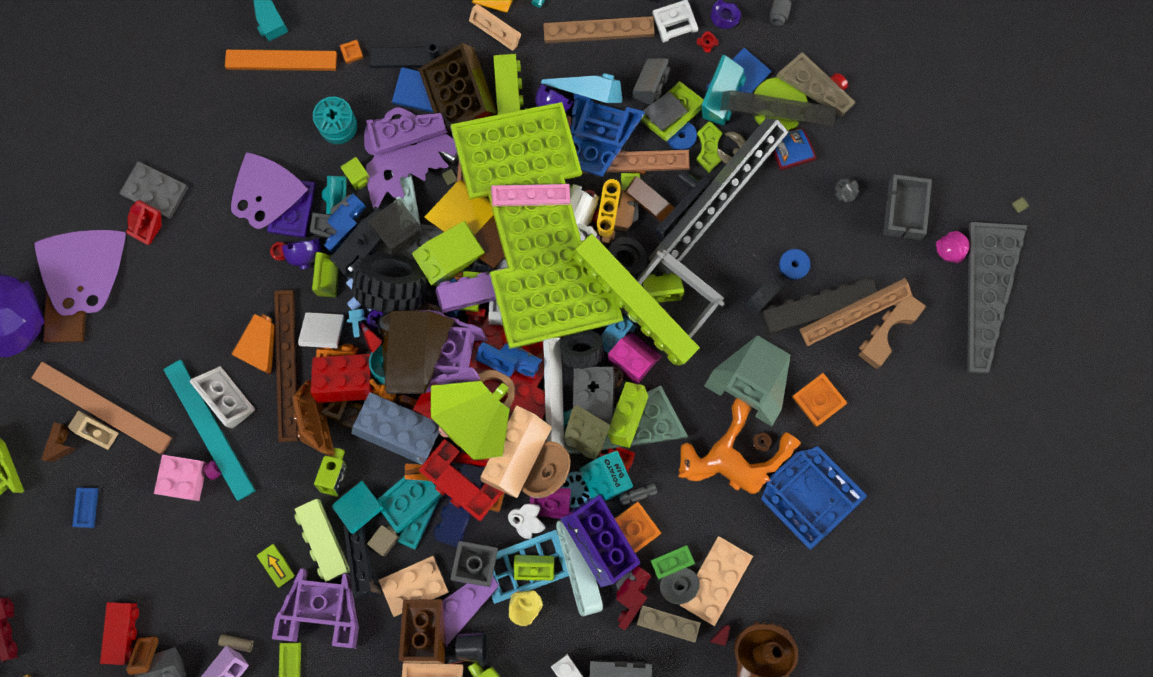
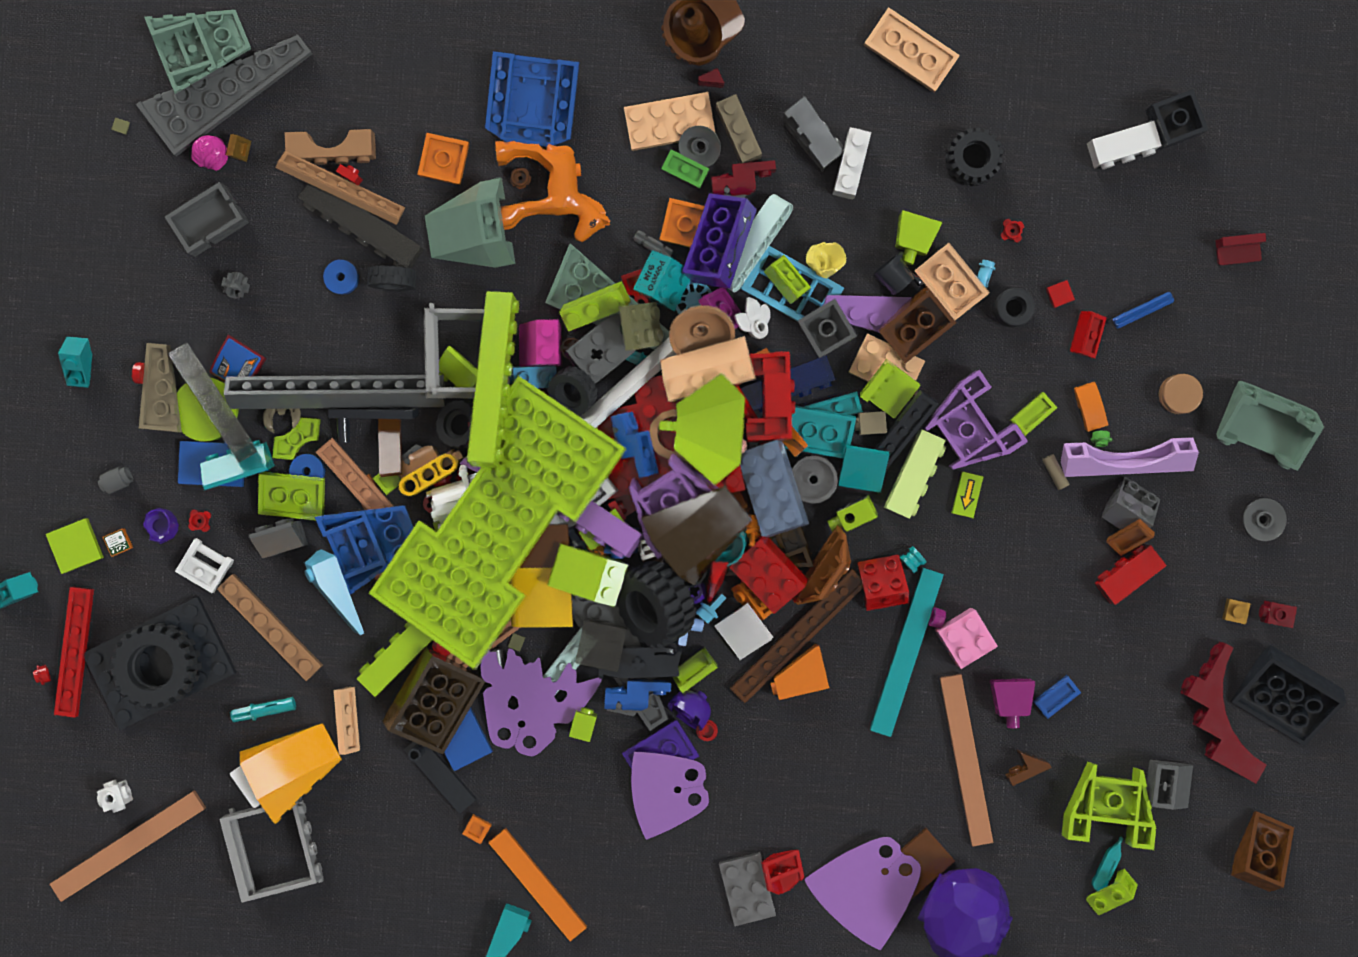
camera: 130 degrees left, 10 degrees up
tan slope [68,410,119,450] -> none
white slope [190,366,255,429] -> none
teal wheel [313,97,357,144] -> none
teal tile [322,176,347,214] -> none
medium lavender wing [366,113,447,155] -> none
bright pink tile [491,184,570,207] -> none
dark purple cylinder [536,84,573,114] -> none
flat silver piece [643,92,688,131] -> none
none -> teal slope [58,337,92,387]
none -> sand green wedge [144,10,251,94]
none -> pearl gold plate [226,134,251,162]
none -> red plate [336,164,363,186]
none -> flat silver wheel [792,456,837,504]
none -> red bracket [858,555,909,611]
none -> lime bracket [860,359,920,418]
none -> teal wheel [900,546,927,573]
none -> magenta torso [990,679,1035,728]

